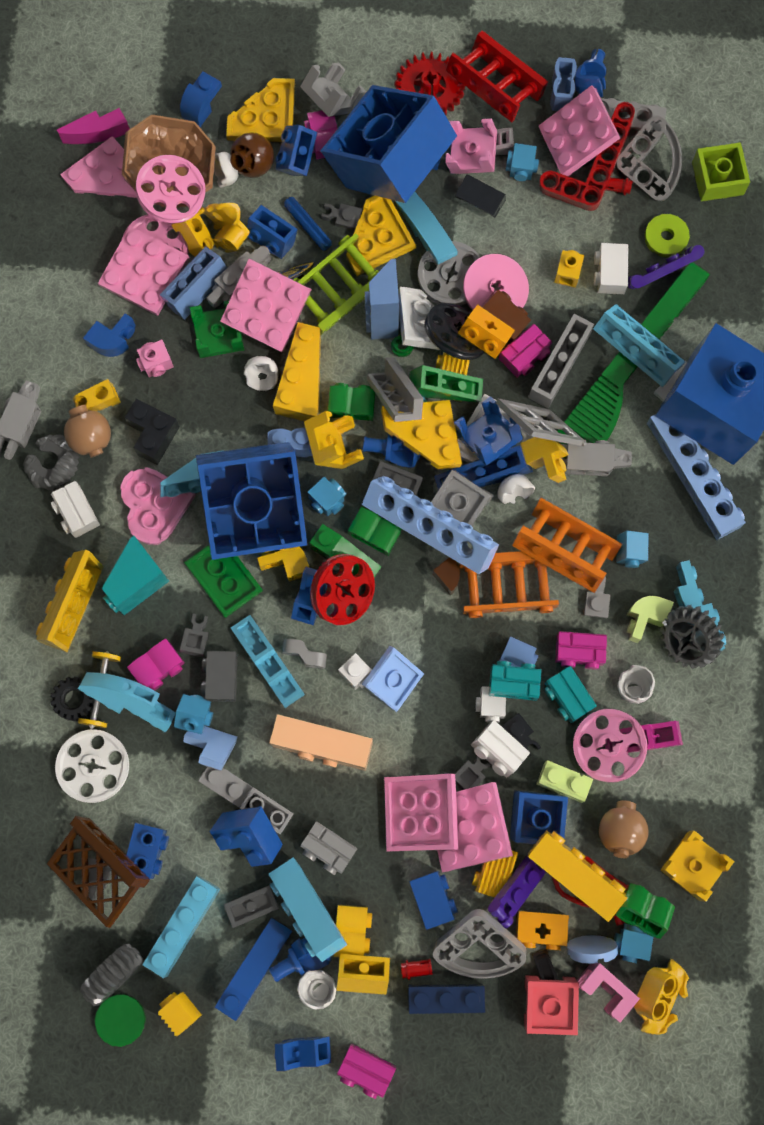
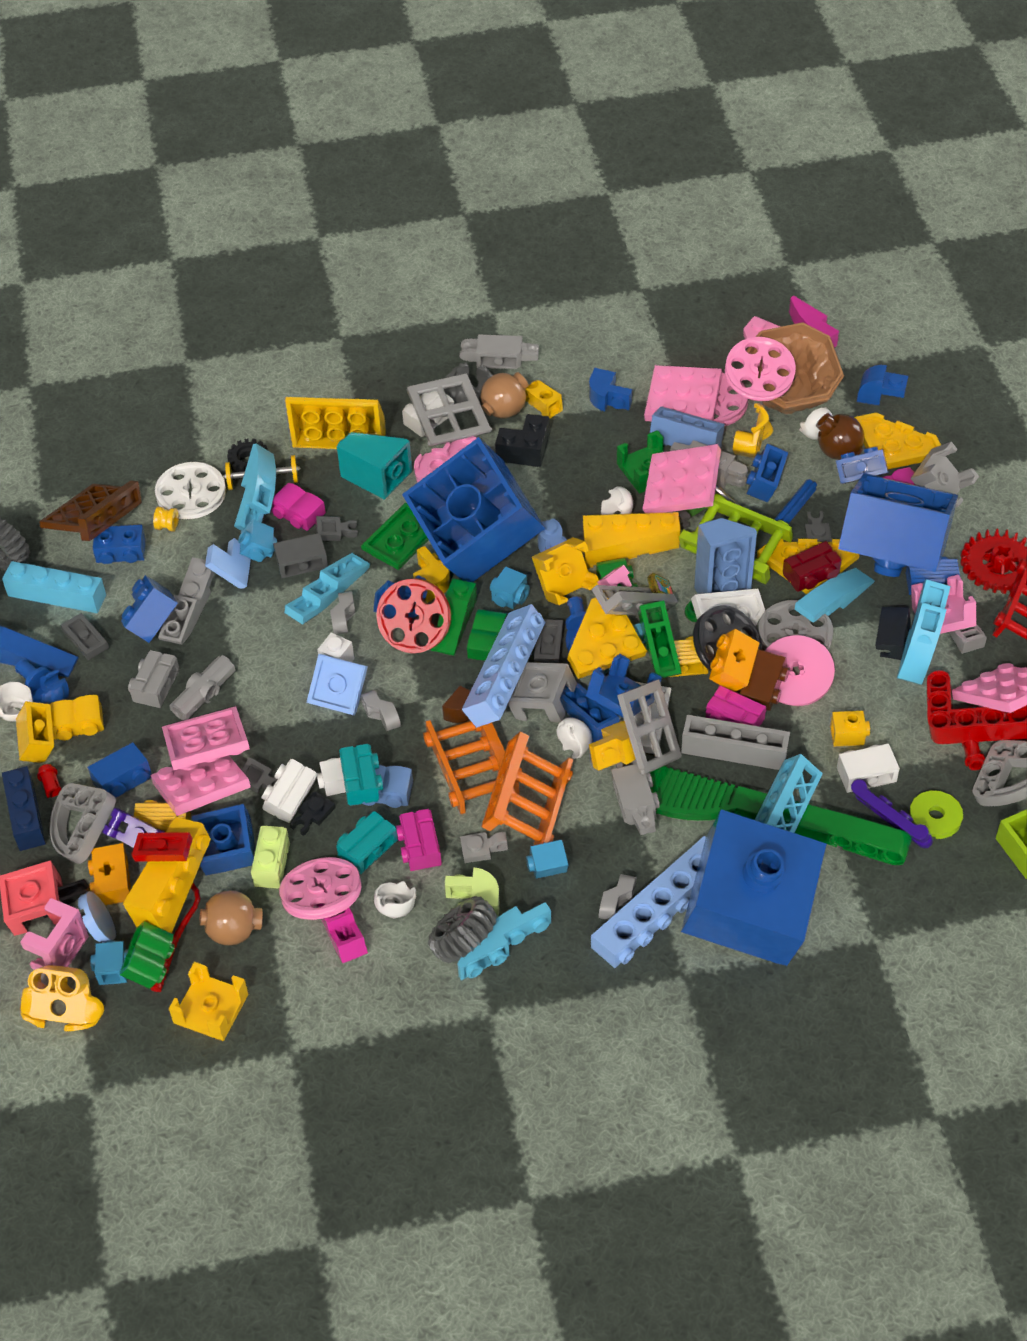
camera: 75 degrees right, 25 degrees down
bright pink brick [136,340,174,377] -> none
yellow leg [171,213,214,257] -> none
medium azure brick [269,857,347,962] -> none
light nougat brick [270,714,373,771] -> none
dark azure brick [506,143,539,181] -> none
none -> red plate [132,832,193,862]
none -> yellow wheel [153,506,179,532]
none -> light grey piece [169,655,236,720]
none -> light grey piece [360,690,401,731]
none -> light grey window [407,373,492,446]
none -> bright pink tile [597,565,632,587]
none -> light grey piece [599,874,637,920]
none -> clear yellow tile [647,573,673,594]
none -> dark red brick [783,541,841,592]
none -> medium azure slope [897,579,951,685]

